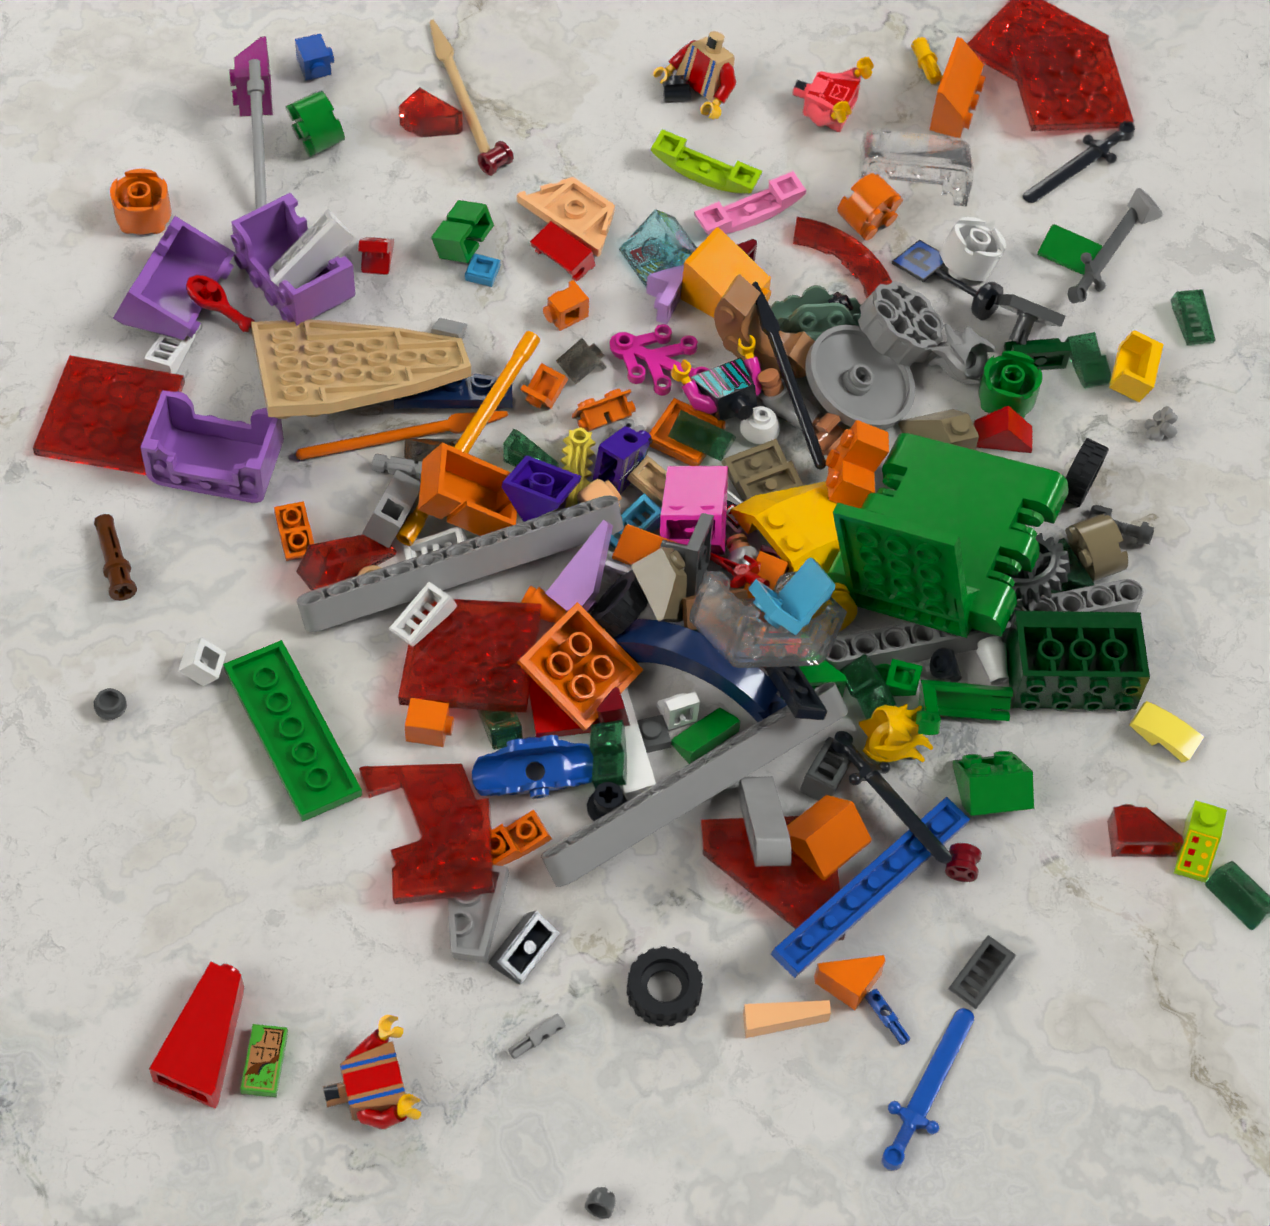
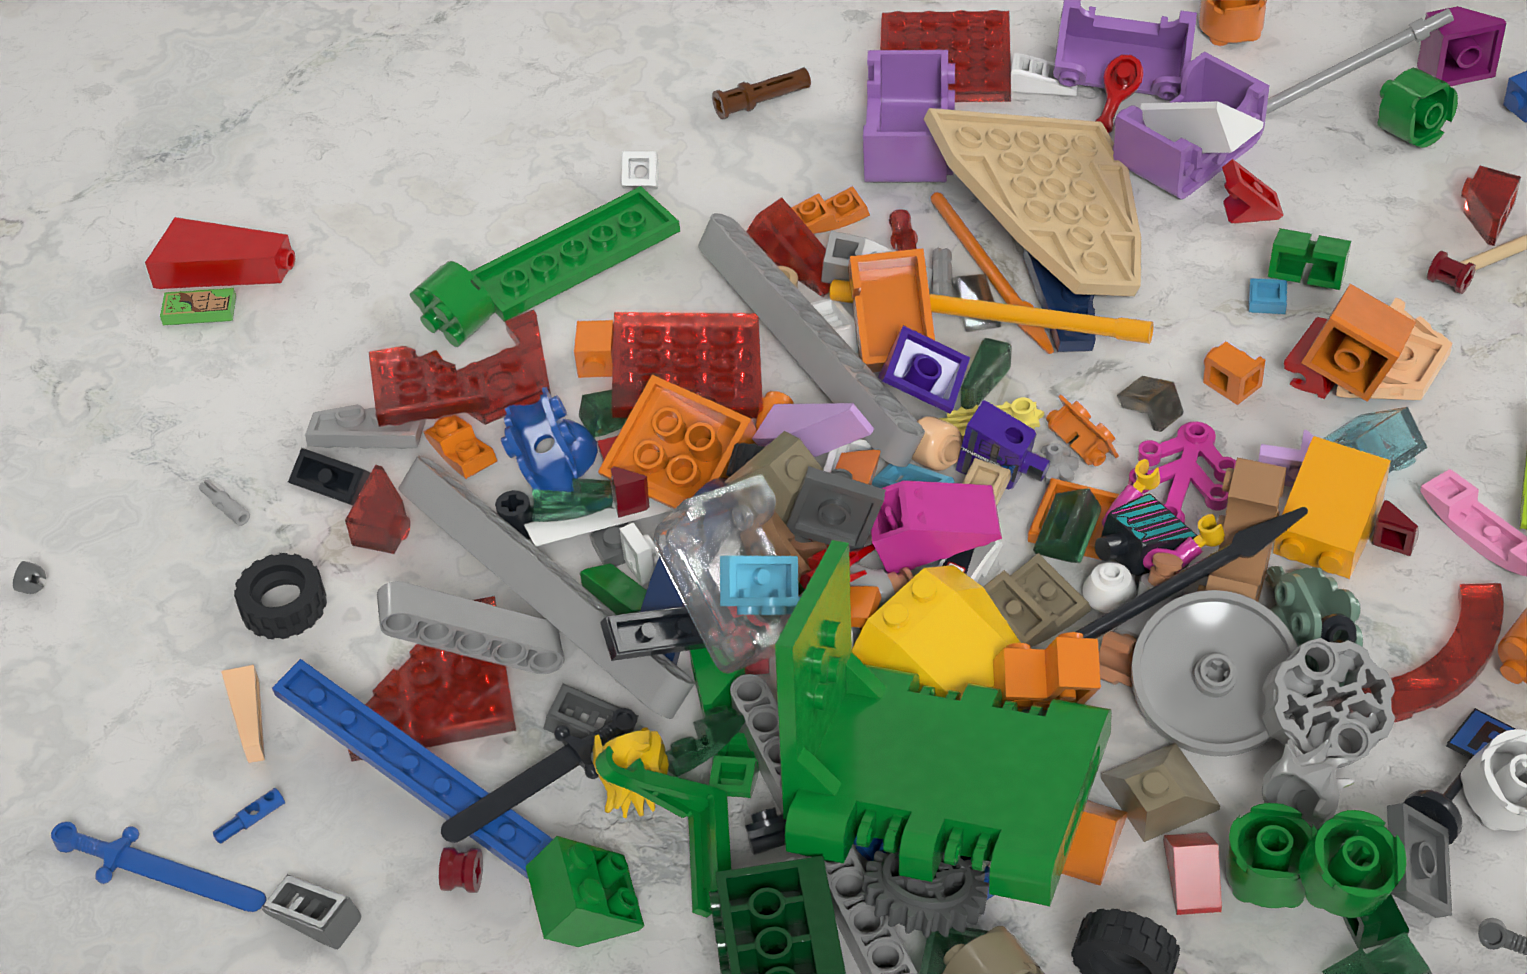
camera: 90 degrees right, 10 degrees down
dark grey plate [94,688,127,720] -> none
torso [323,1015,421,1130] -> none
white slope [388,582,457,647] -> none
light grey slope [431,318,468,340] -> none
orange bracket [520,363,568,409] -> none
orange slope [787,795,872,881] -> none
orange slope [814,955,885,1010] -> none
none -> clear red slope [345,465,411,554]
none -> green brick [409,261,495,347]
none -> clear red axle [889,209,918,251]
none -> green brick [1299,810,1407,918]
none -> orange slope [1301,284,1416,402]

